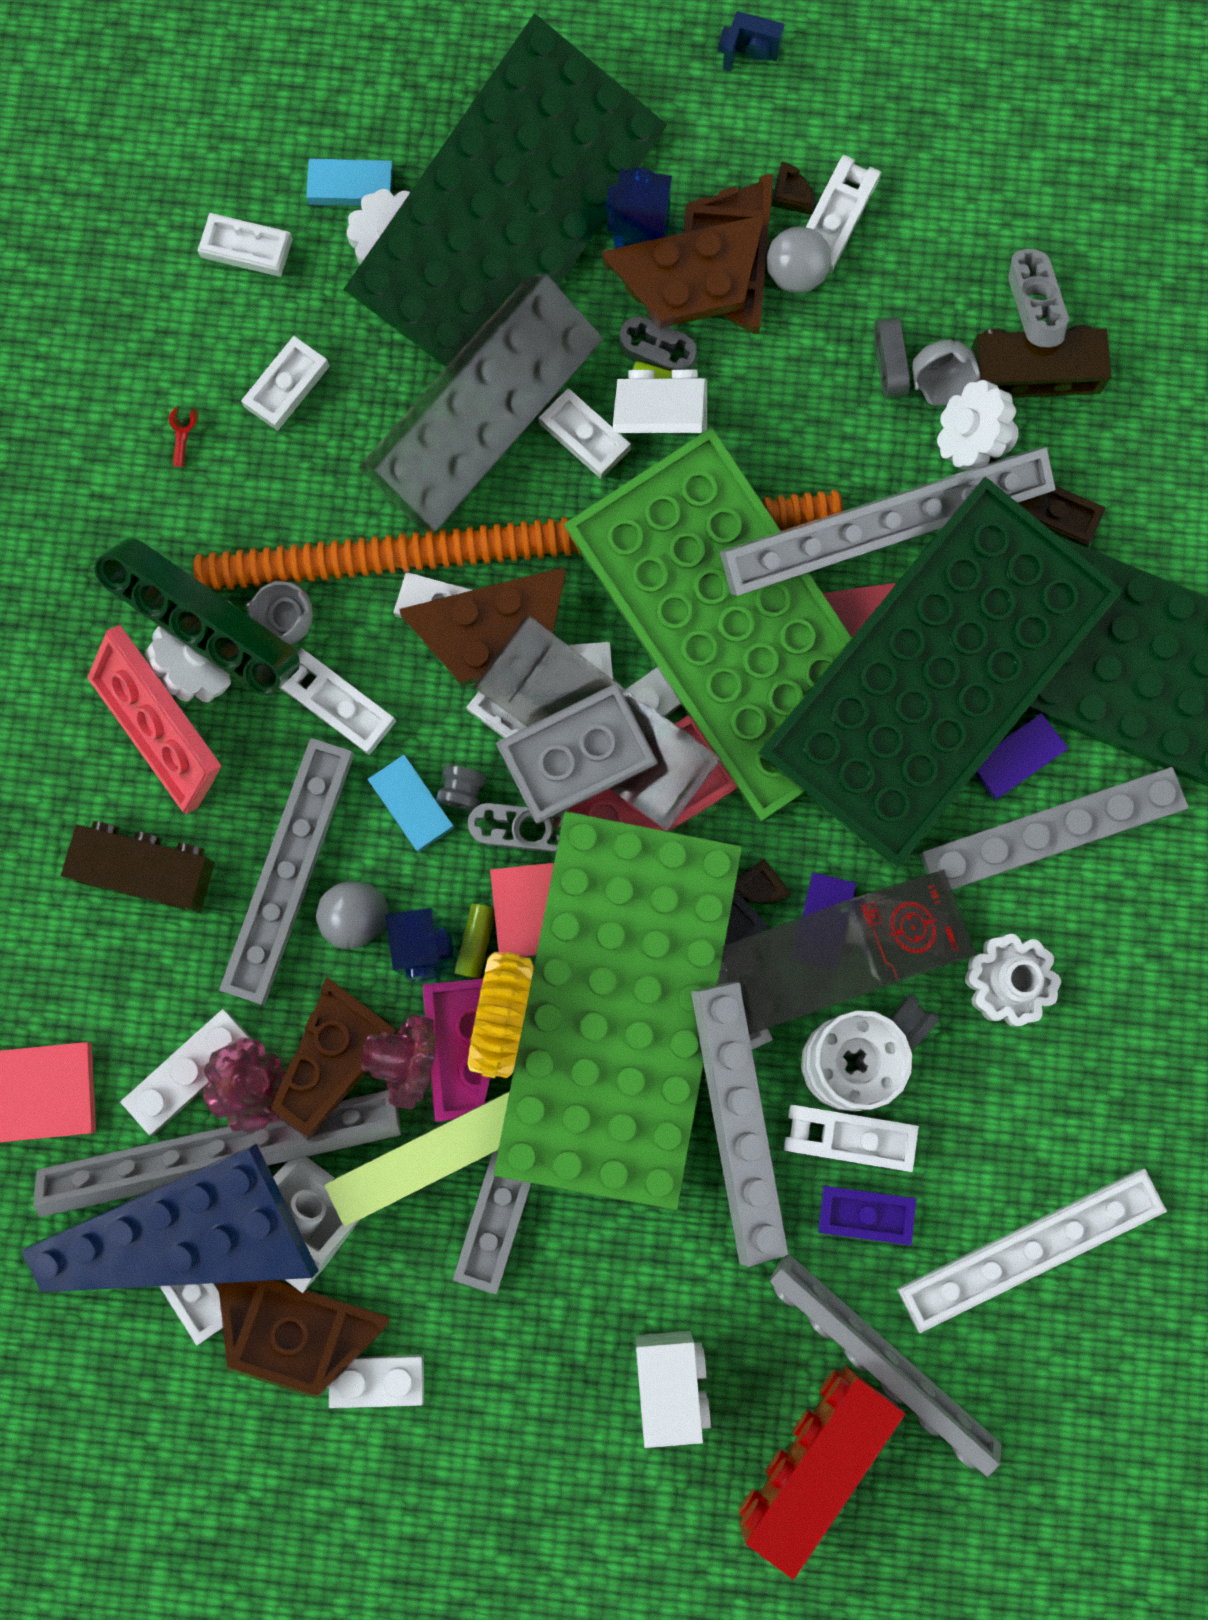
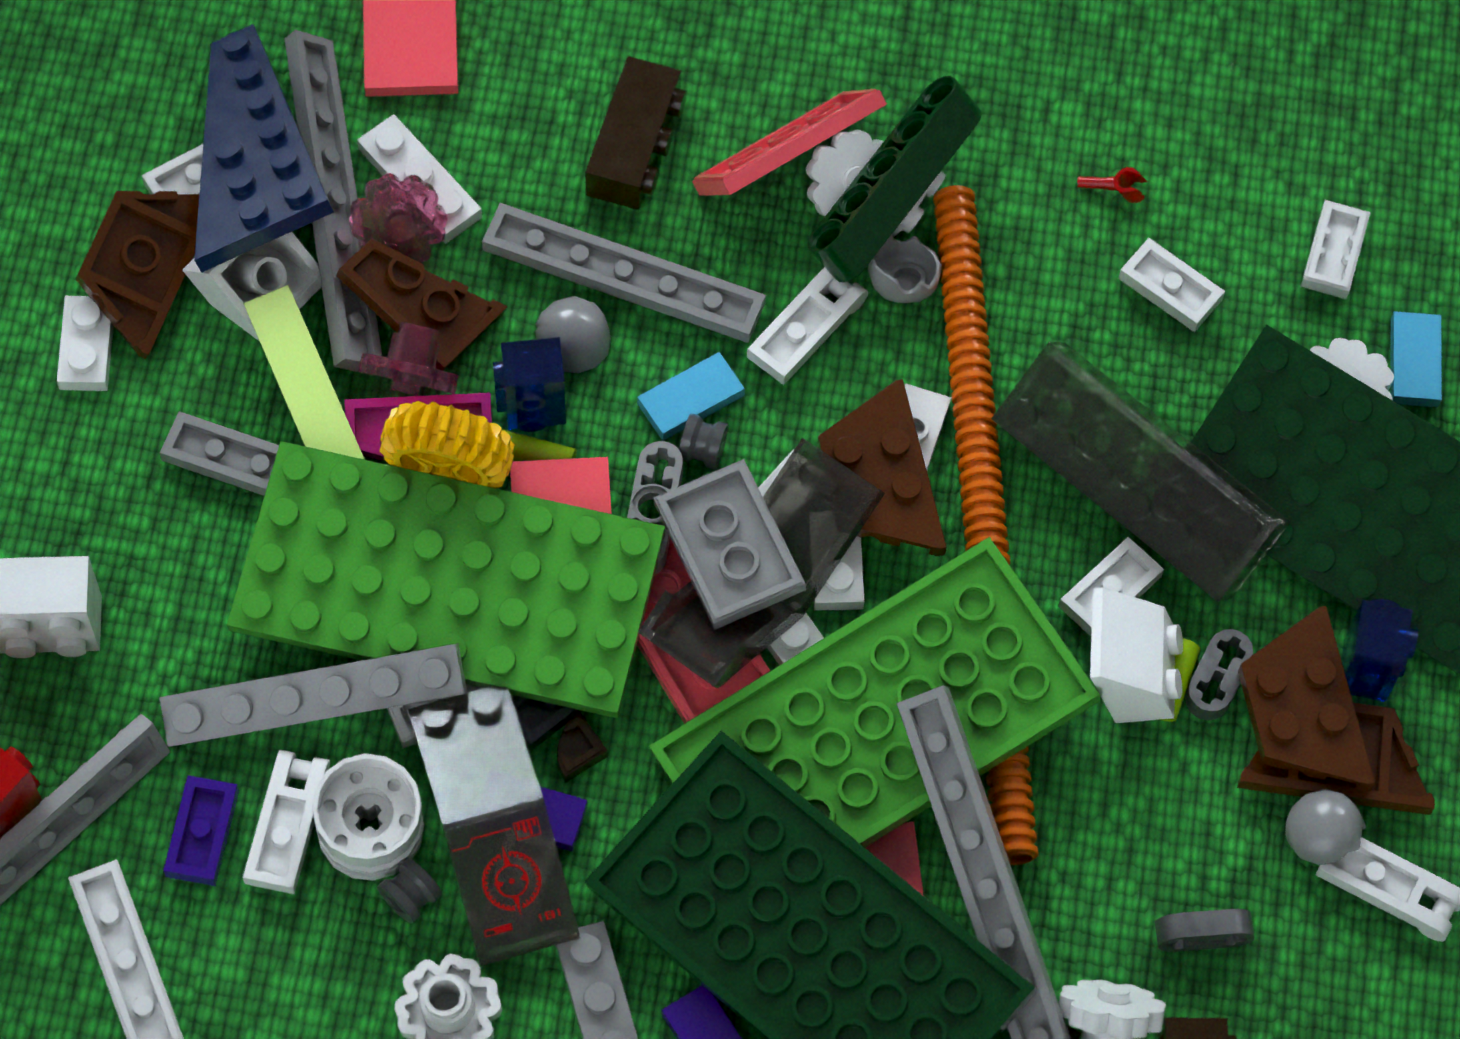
camera: 85 degrees right, 15 degrees down
dark brown tile [771,161,814,215] -> none
light grey hair [911,339,980,405] -> none

